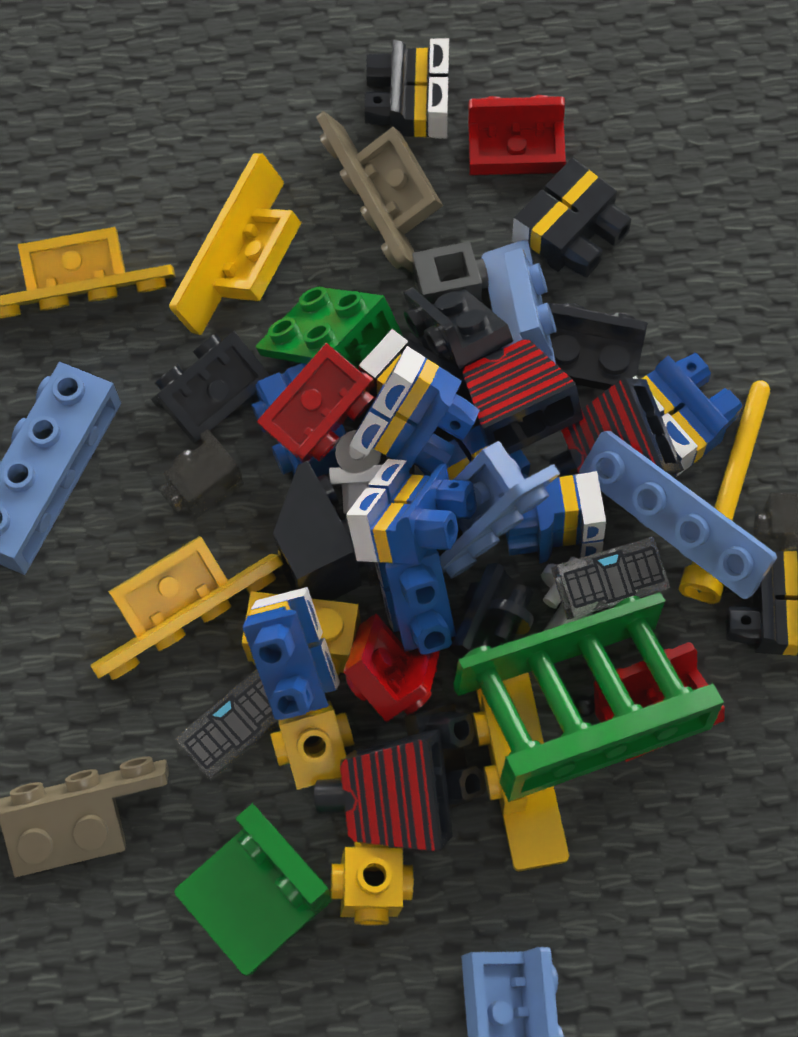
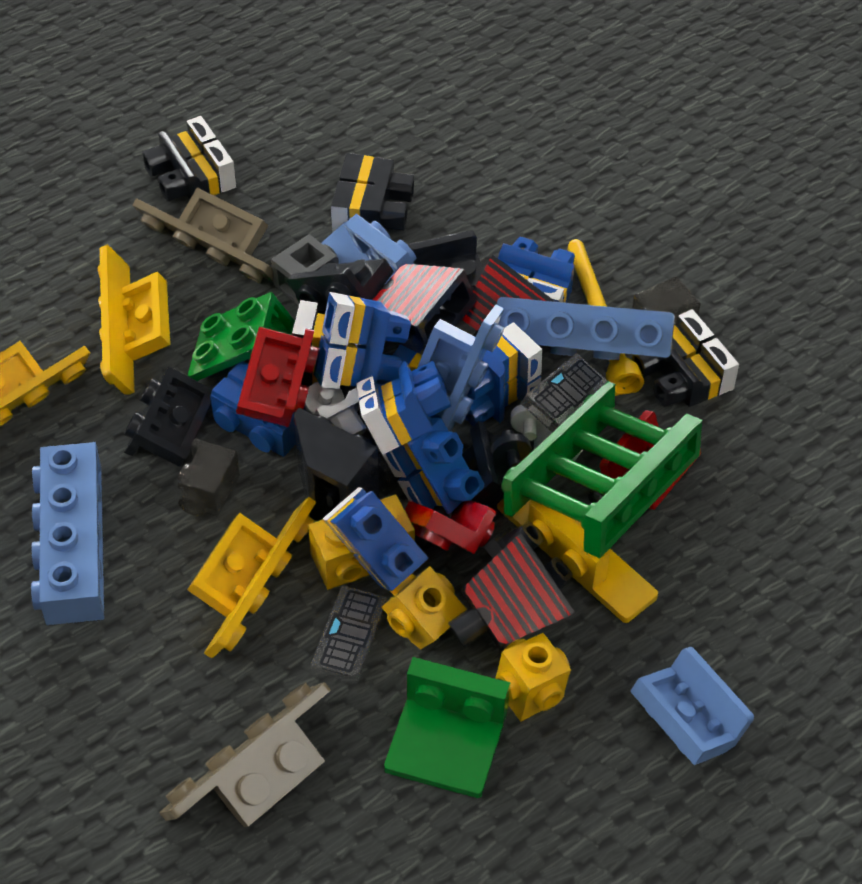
camera: 35 degrees left, 15 degrees down
red bracket [468,95,566,175] -> none

